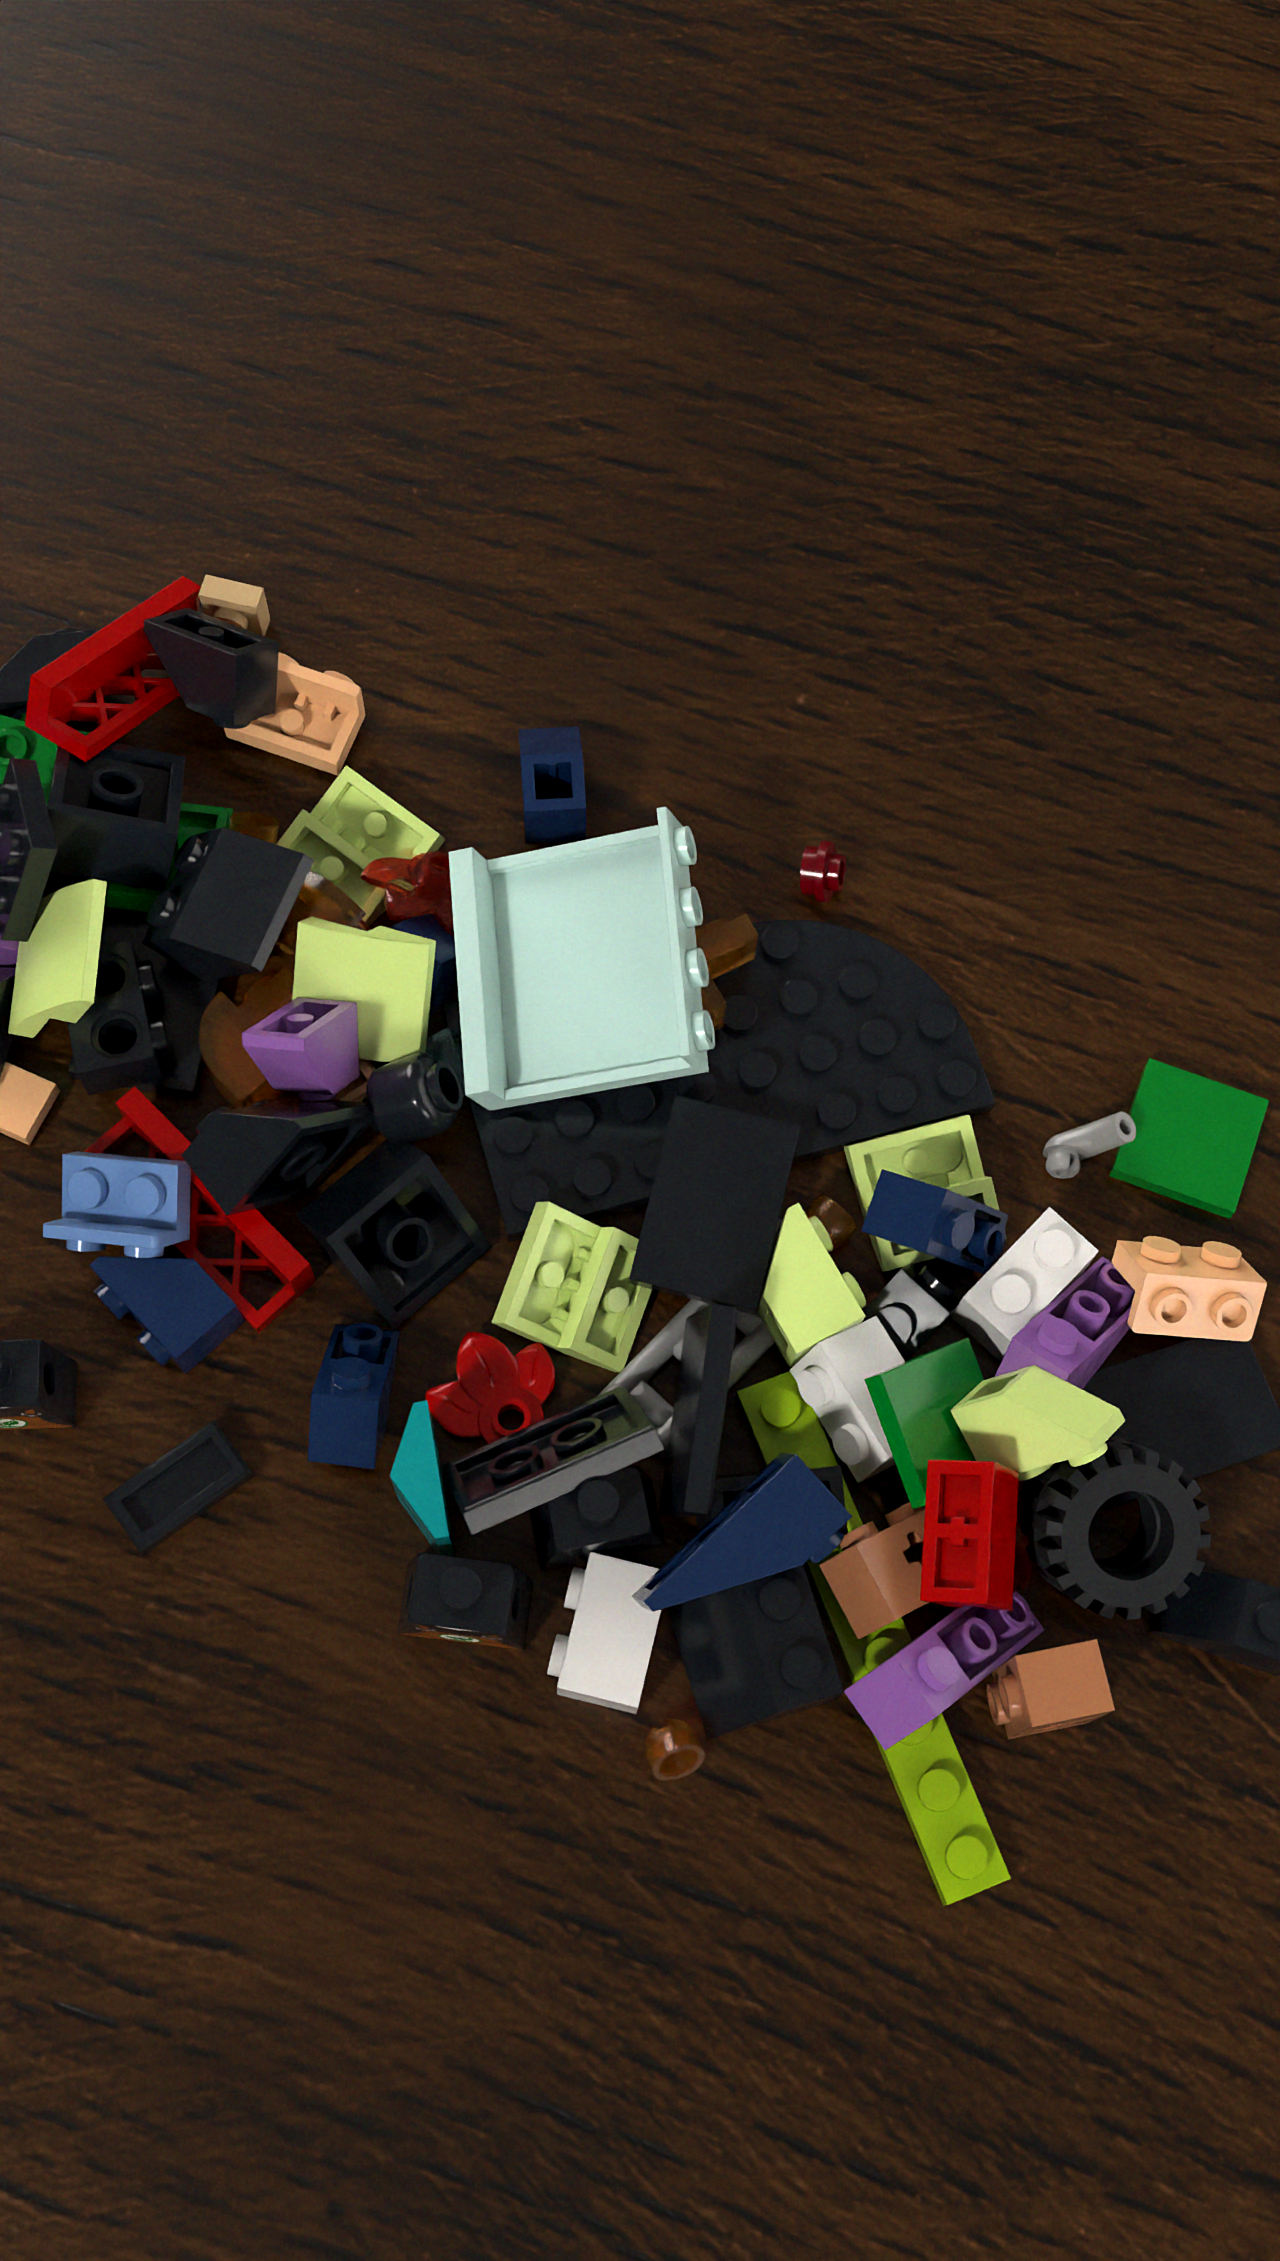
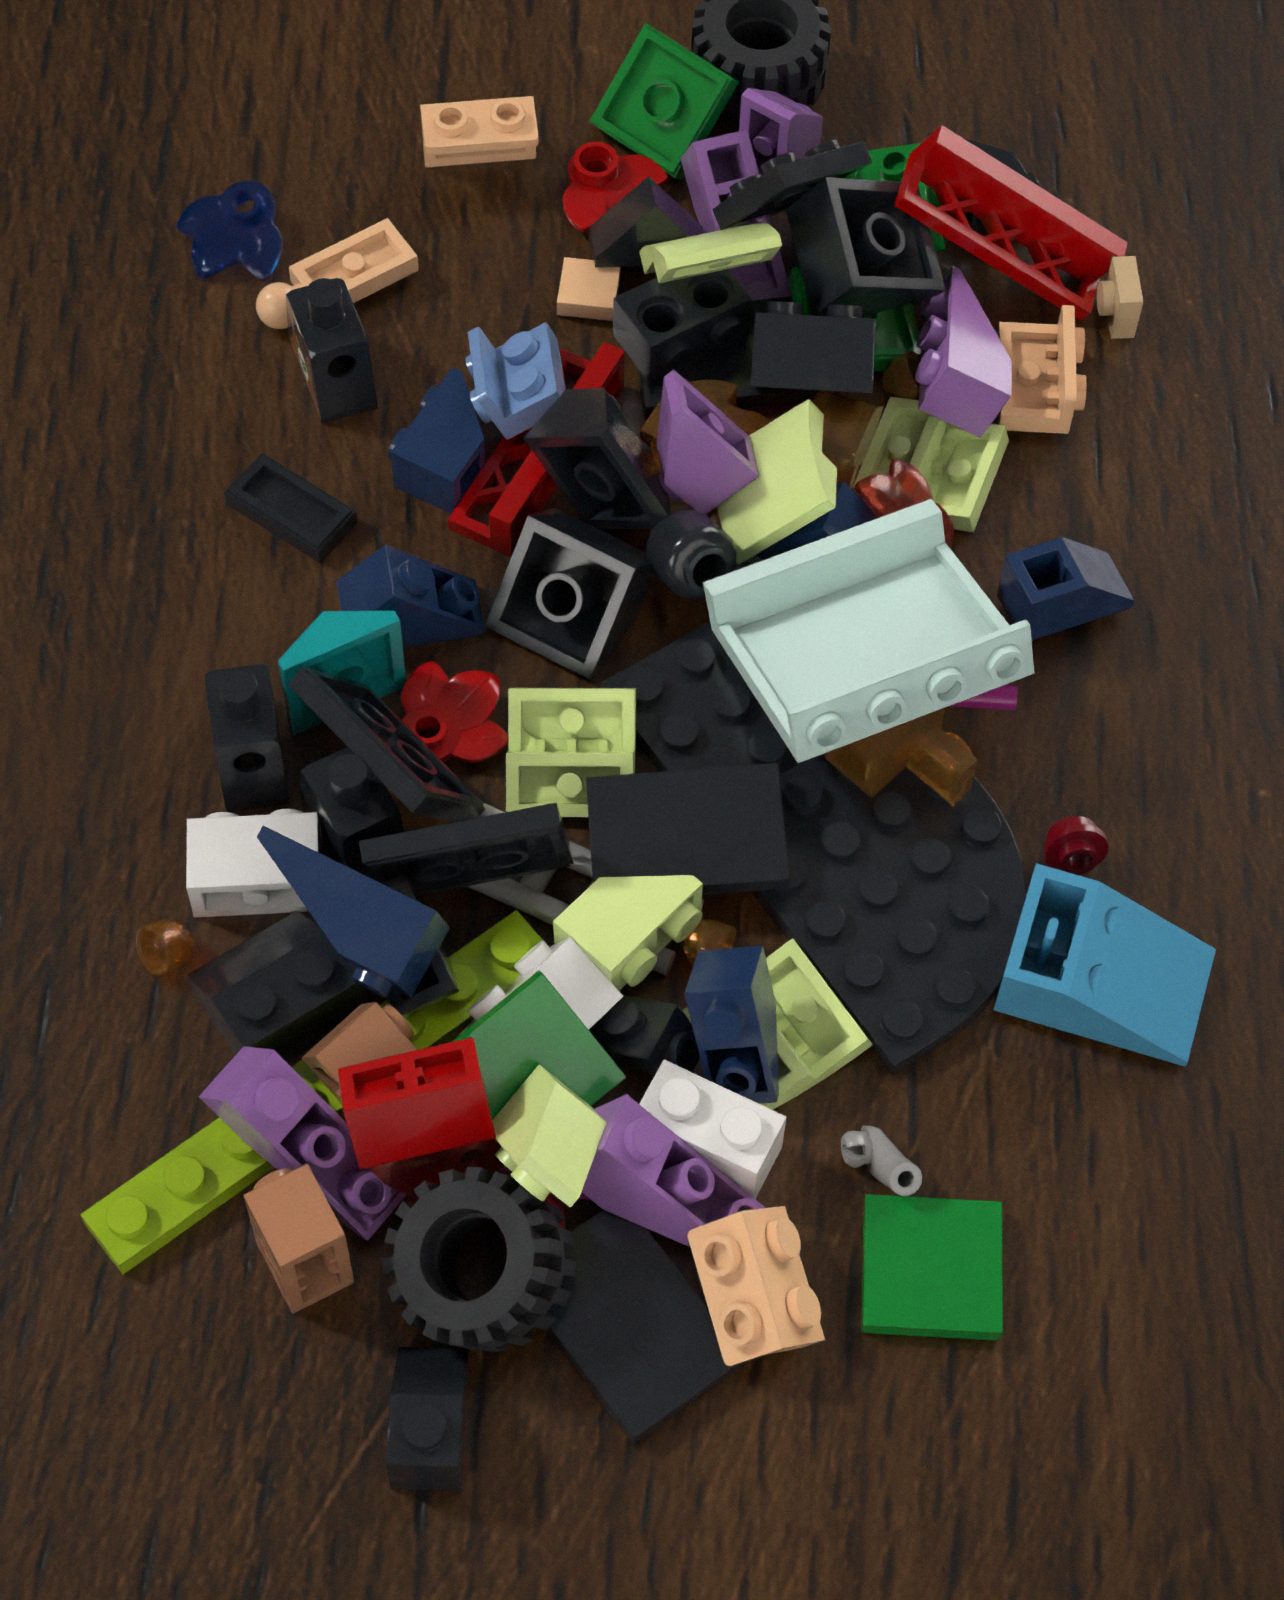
camera: 75 degrees right, 10 degrees down
black slope [144,608,279,729] -> none
none -> medium lavender slope [915,266,1012,438]
none -> dark azure slope [994,863,1216,1067]

